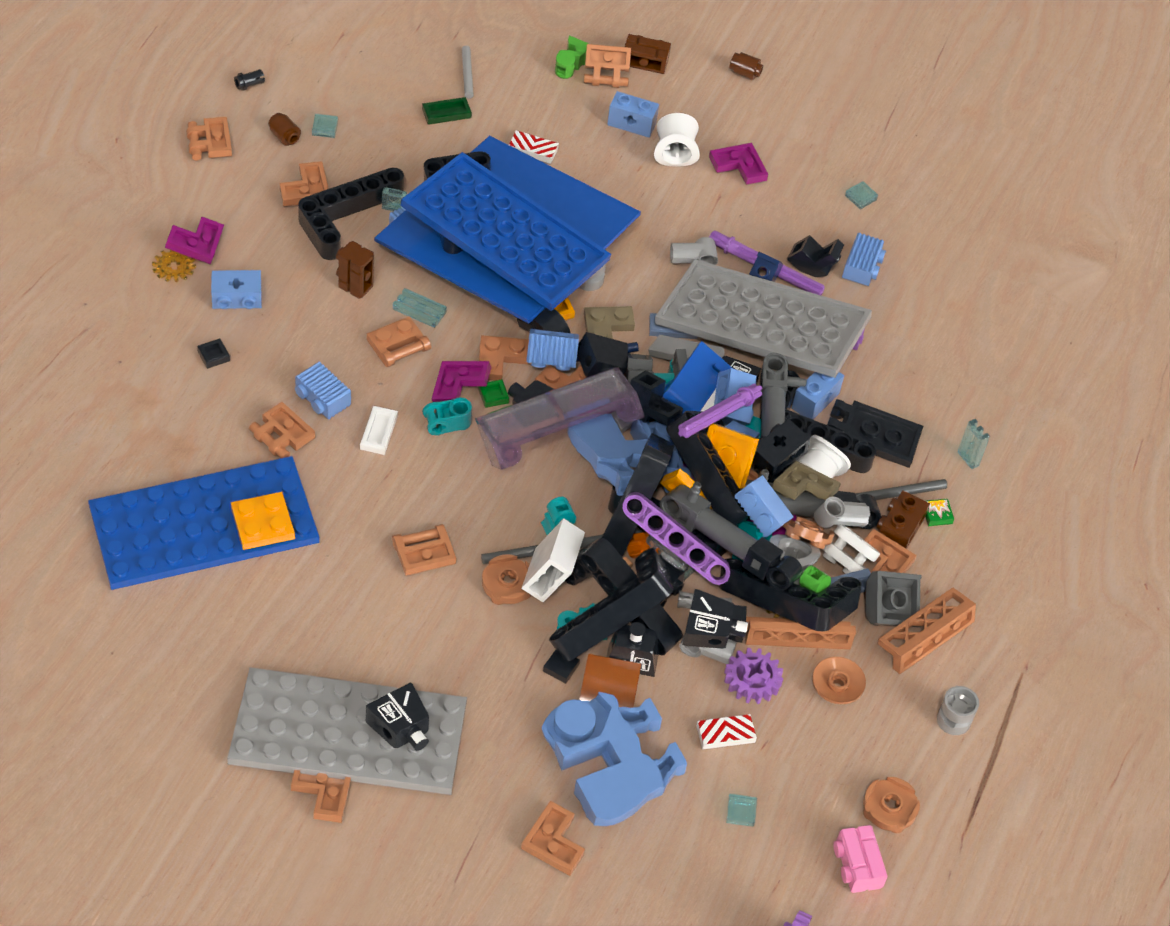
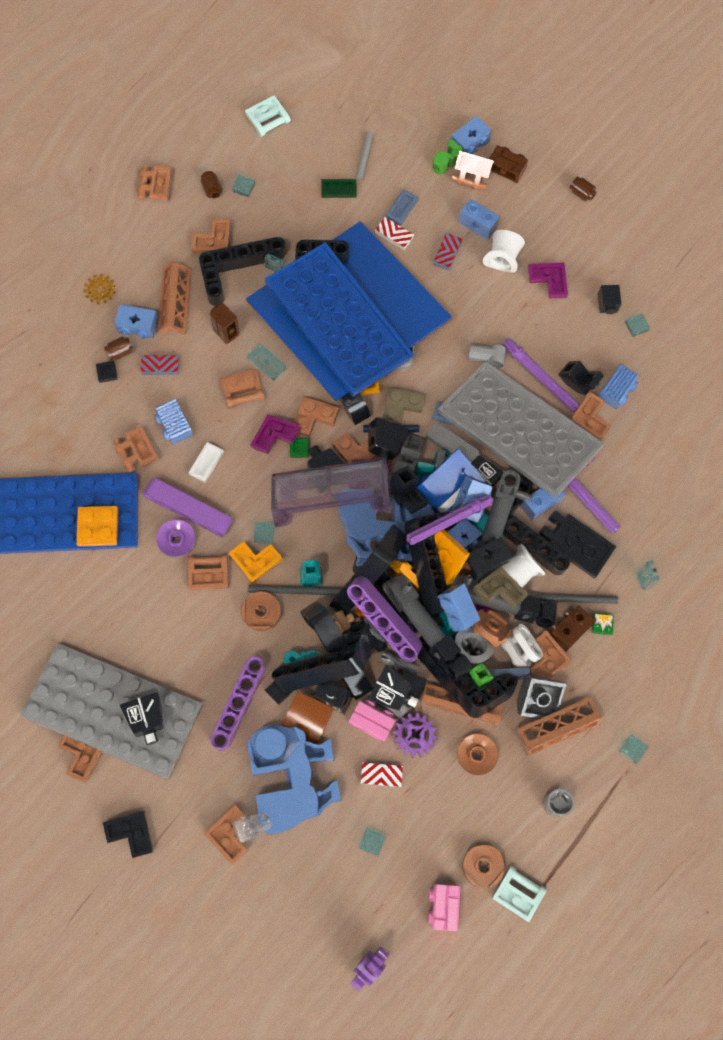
camera: 20 degrees right, 20 degrees up
magenta plate [165,217,224,265] -> none
black pin [234,69,265,91] -> none
teal piece [422,398,472,436] -> none
white brick [521,518,585,602] -> none
medium blue brick [526,329,579,371] -> none
dark blue brick [749,251,784,282] -> none
light grey piece [814,497,870,528] -> none
none -> black plate [103,811,154,858]
none -> reddish brown brick [104,336,133,361]
none -> tile [141,355,179,375]
none -> medium lavender beam [142,478,233,537]
none -> medium lavender dish [156,520,195,557]
none -> nougat fence [157,261,191,335]
none -> medium lavender beam [211,656,265,751]
none -> light orange plate [229,541,283,584]
none -> clear piece [231,813,271,843]
none -> light aqua plate [245,95,291,137]
none -> clear light blue tile [254,522,275,544]
none -> bright pink brick [349,700,396,743]
none -> sand blue tile [385,190,419,226]
none -> tile [433,233,462,271]
none -> medium blue brick [451,116,491,155]
none -> light aqua plate [492,865,547,922]
none -> medium lavender axle [568,478,620,534]
none -> nougat plate [570,392,612,441]
none -> black brick [598,285,622,314]
none -> clear light blue tile [619,735,648,764]

